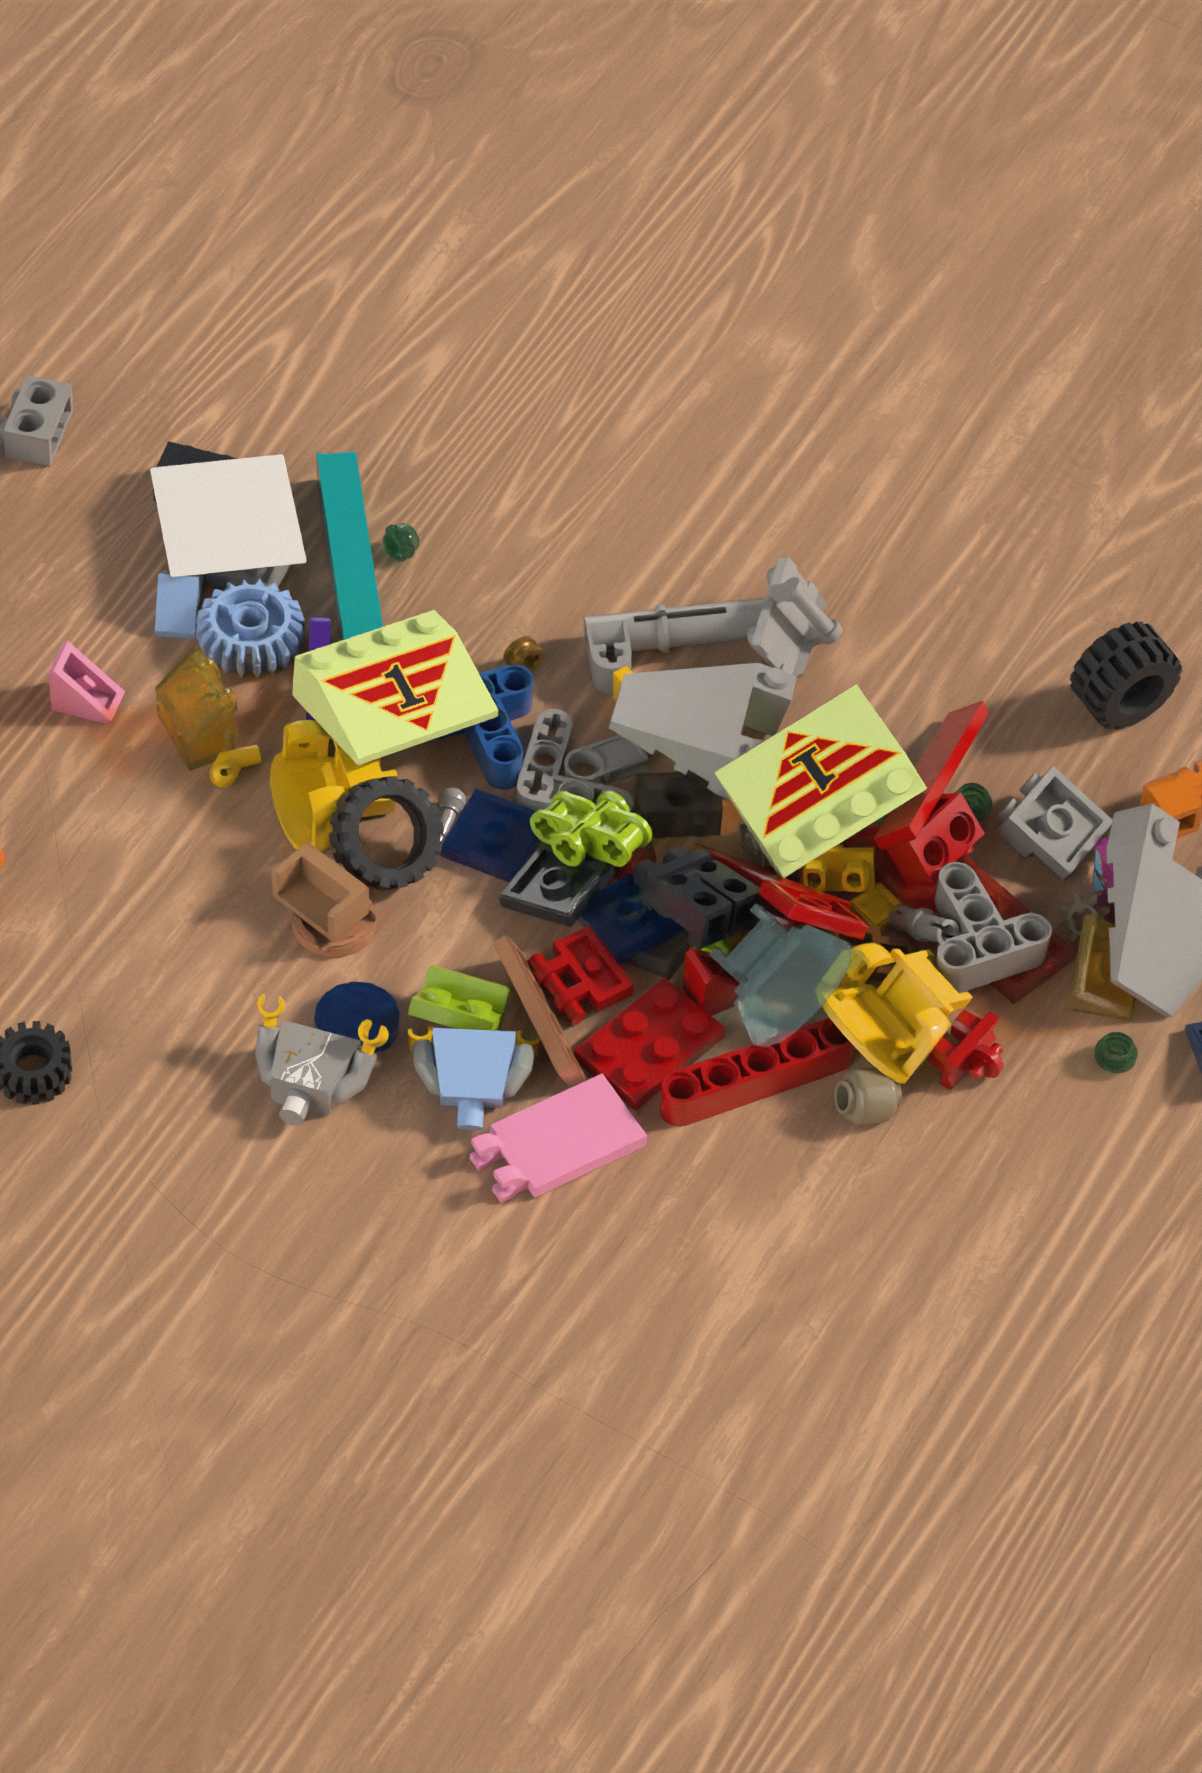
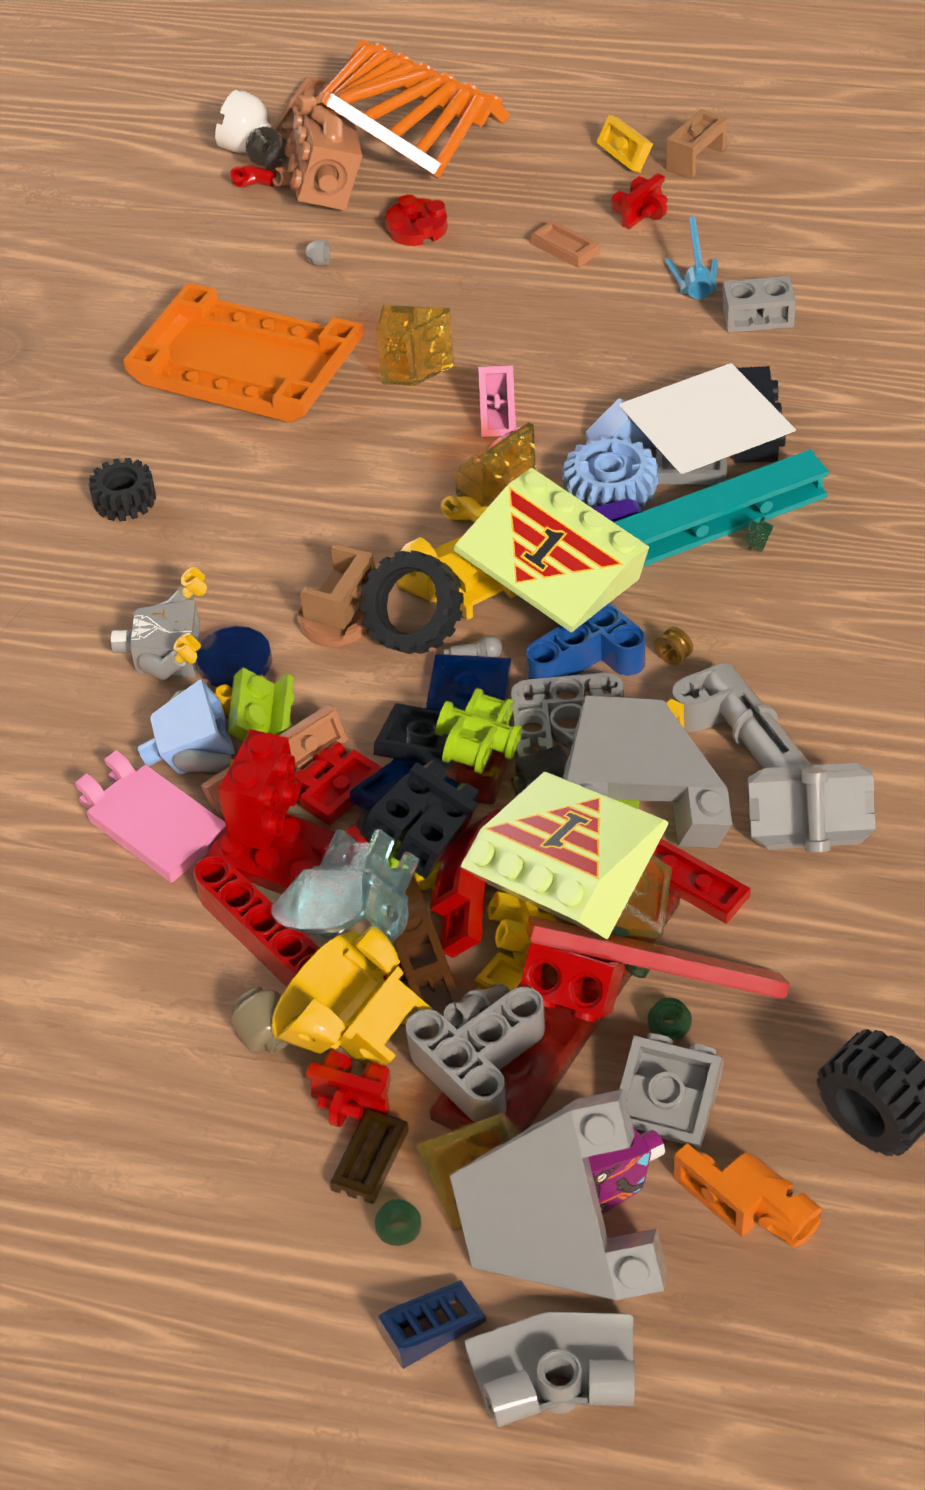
camera: 80 degrees right, 5 degrees down
red tile [758,879,868,940] -> none
none -> red brick [218,729,300,851]
none -> dark brown tile [330,1108,409,1204]

